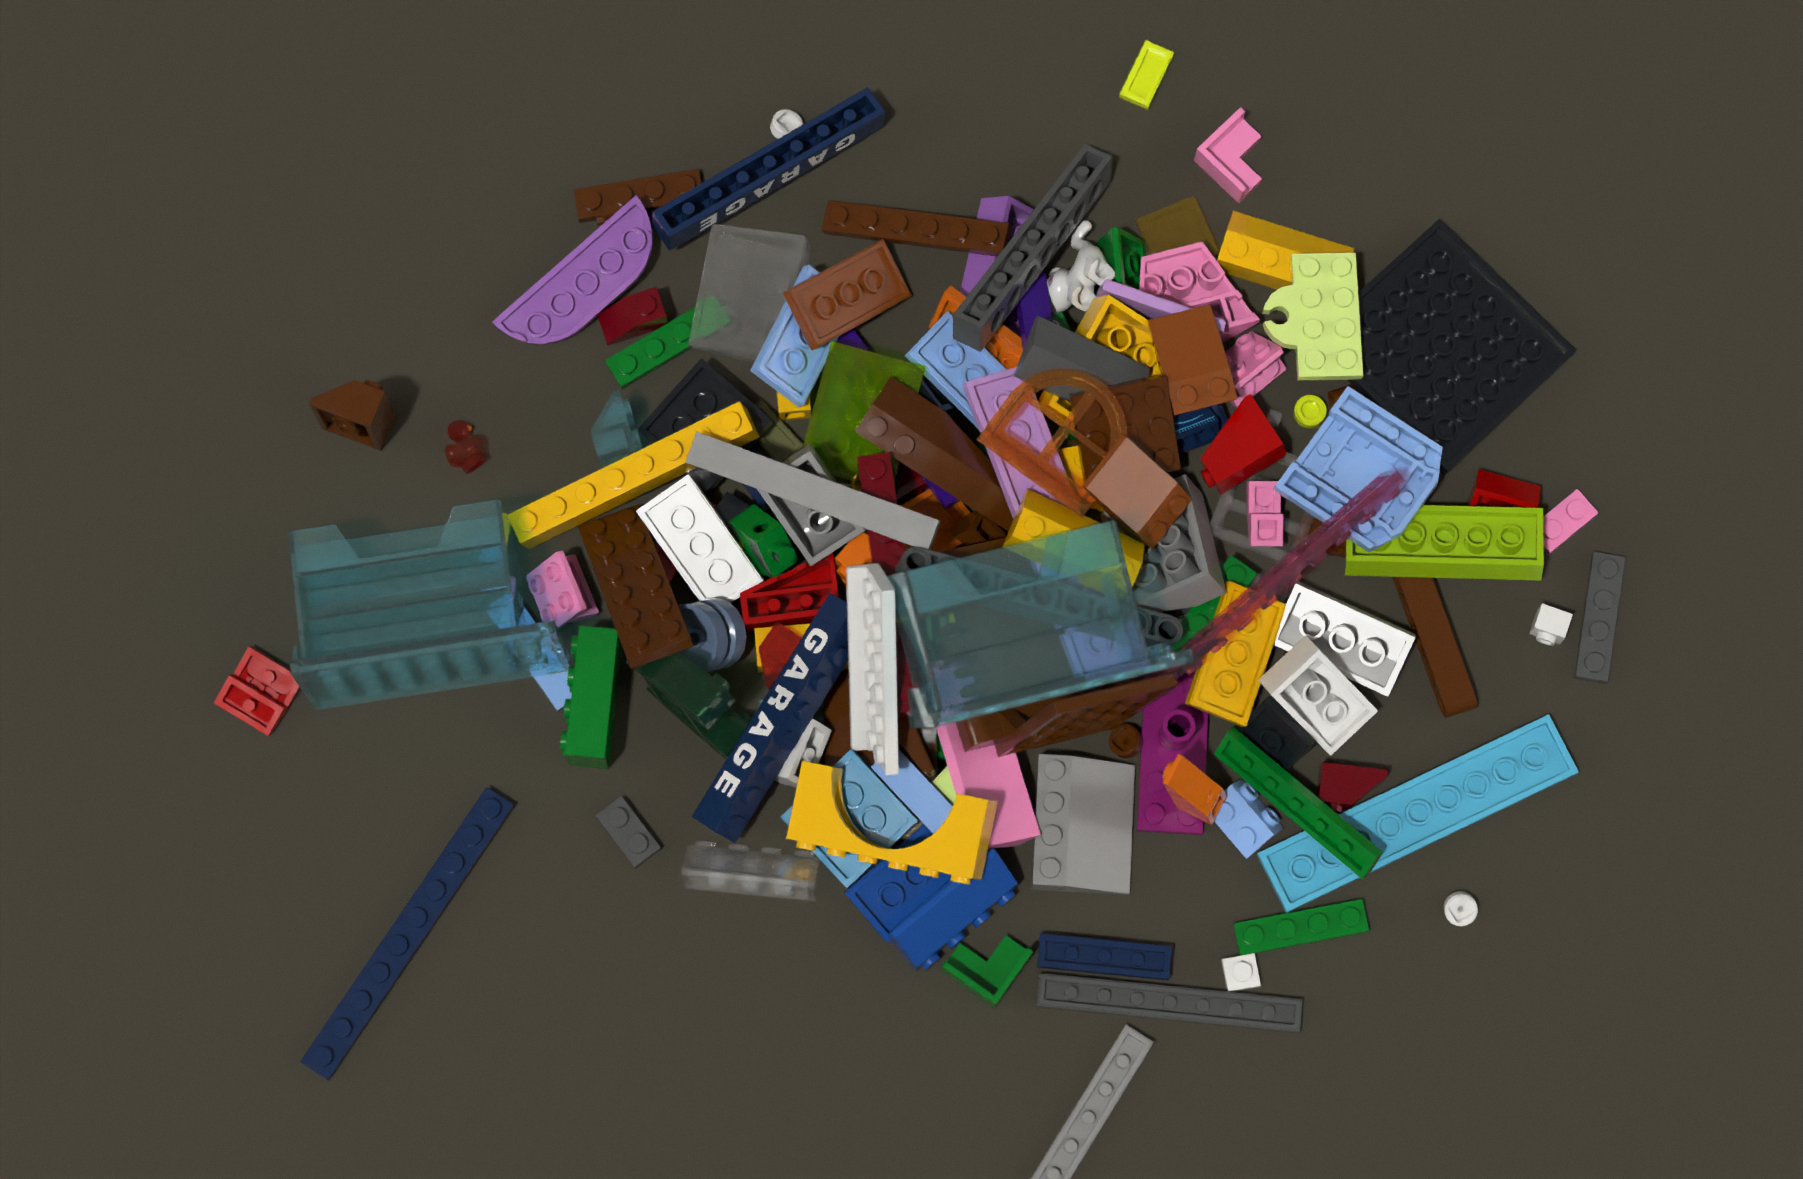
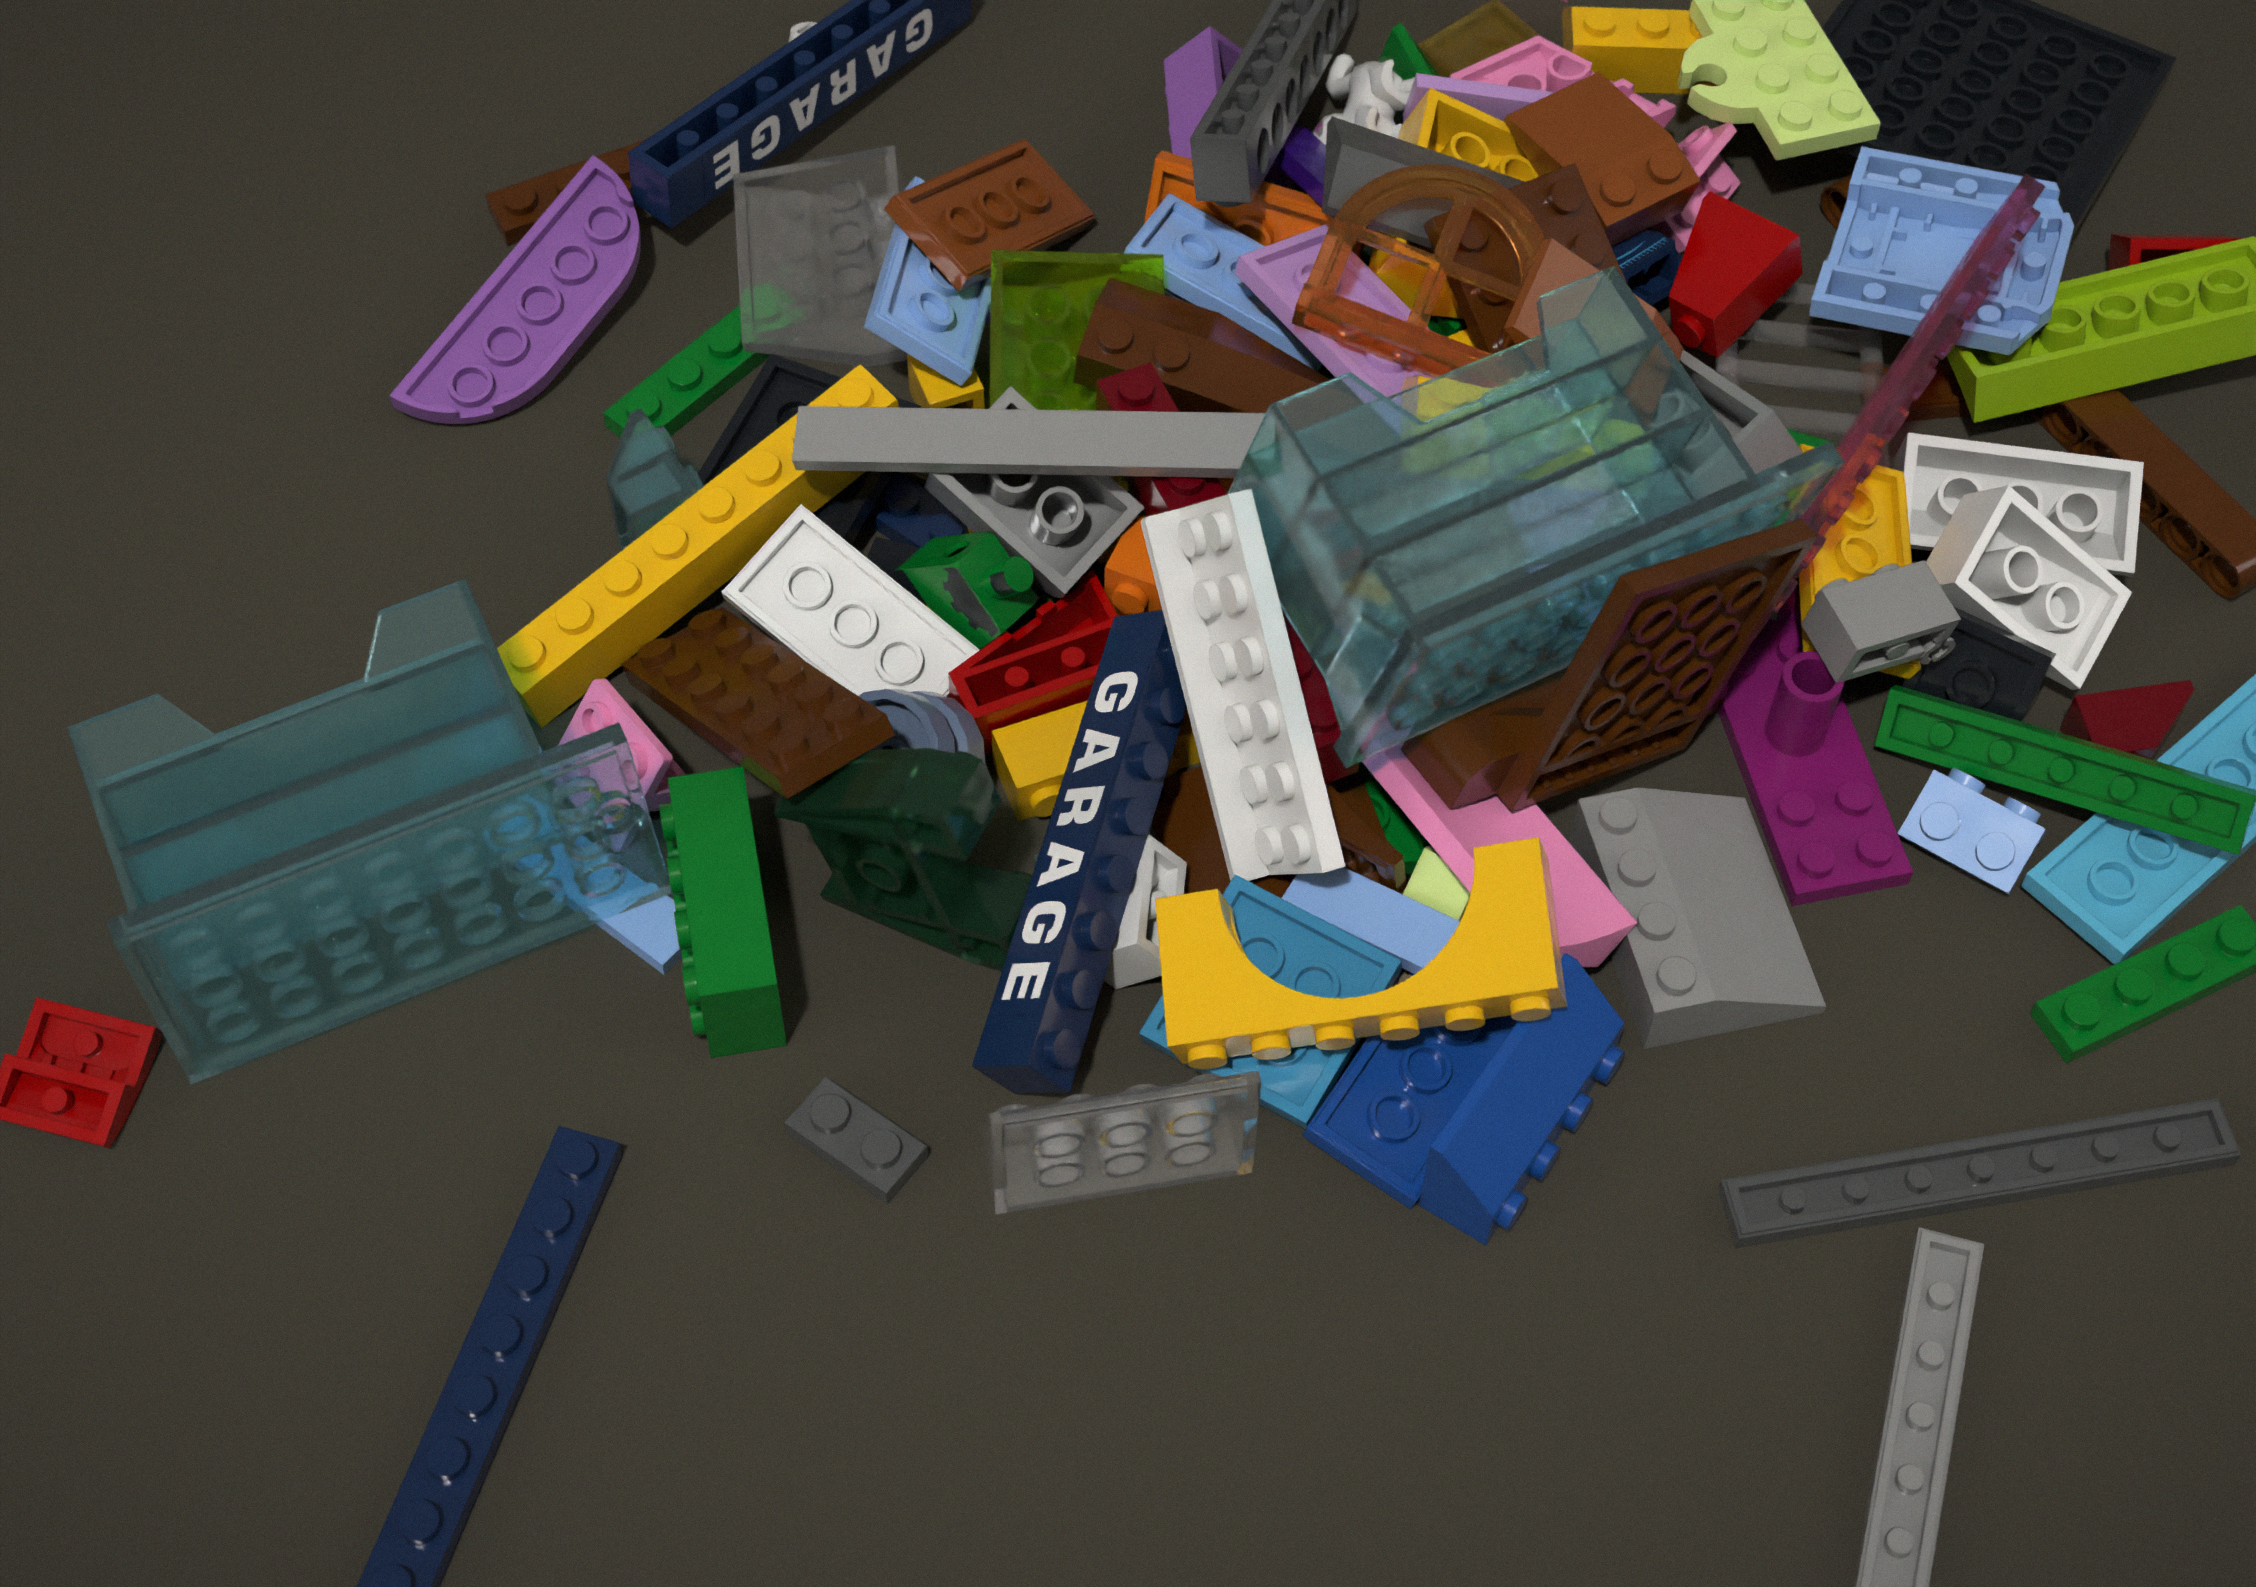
camera: 15 degrees left, 20 degrees down
reddish brown slope [309,380,396,451] -> none
clear red animal [444,420,486,474] -> none
dark red slope [598,287,668,346] -> none
clear red tile [759,621,802,690] -> none
reddish brown plate [821,200,1012,257] -> none
green panel [941,935,1033,1009] -> none
dark blue plate [1037,933,1172,981] -> none
reddish brown tile [1109,724,1143,759] -> none
orange slope [1162,754,1227,825] -> none
white plate [1221,953,1261,992] -> none
bright pink slope [1246,481,1283,546] -> none
neon yellow tile [1293,395,1327,428] -> none
none -> light grey hinge [1801,560,1961,684]

